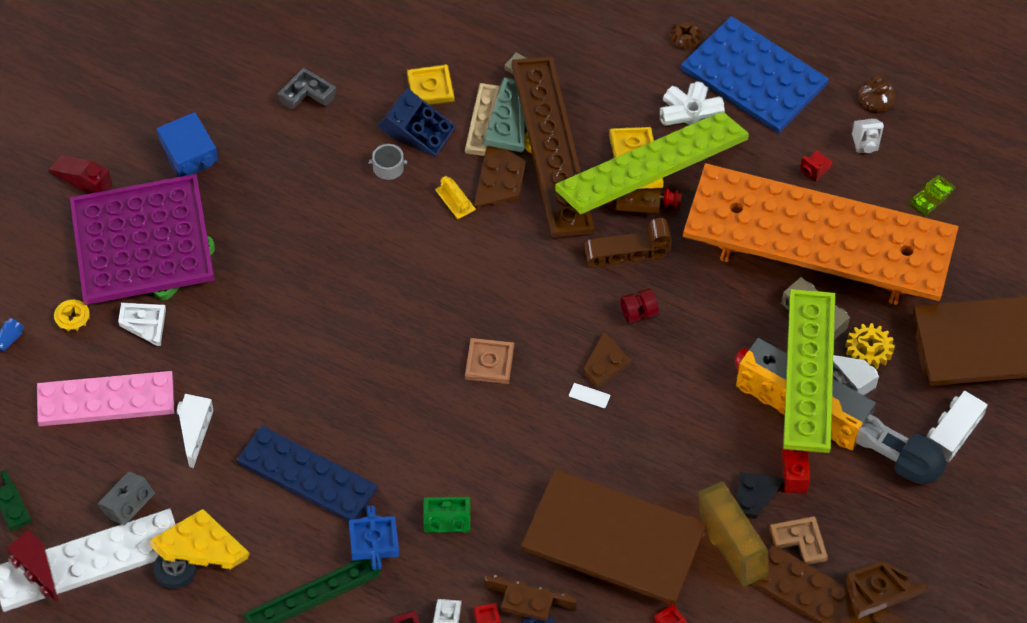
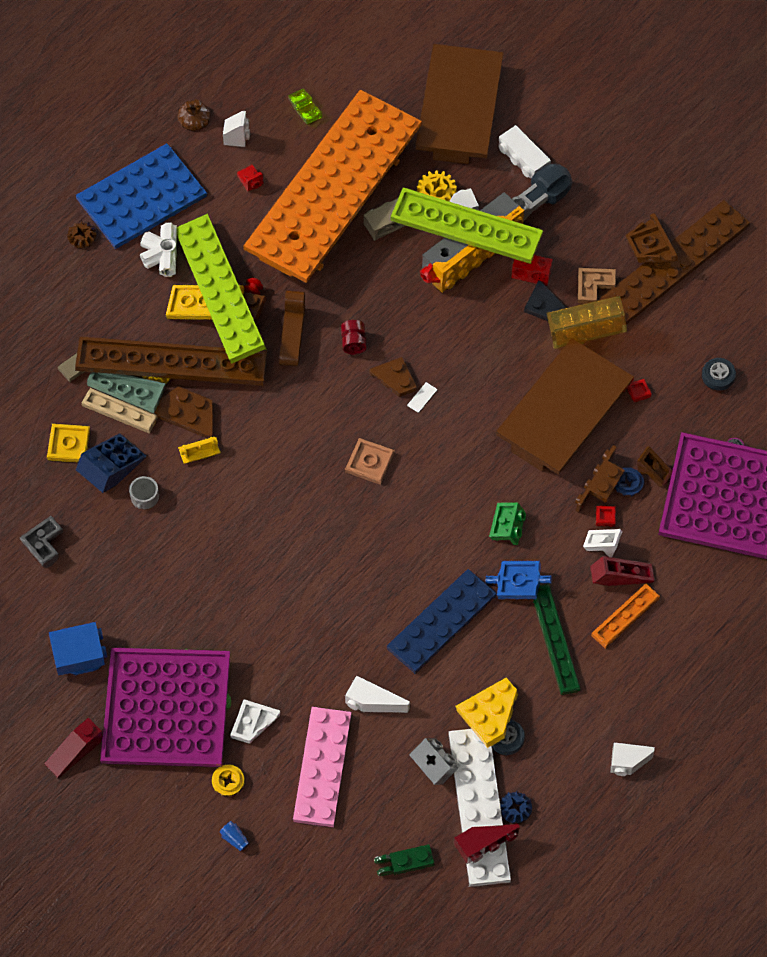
camera: 75 degrees left, 5 degrees up
none -> dark blue gear [500,791,532,823]

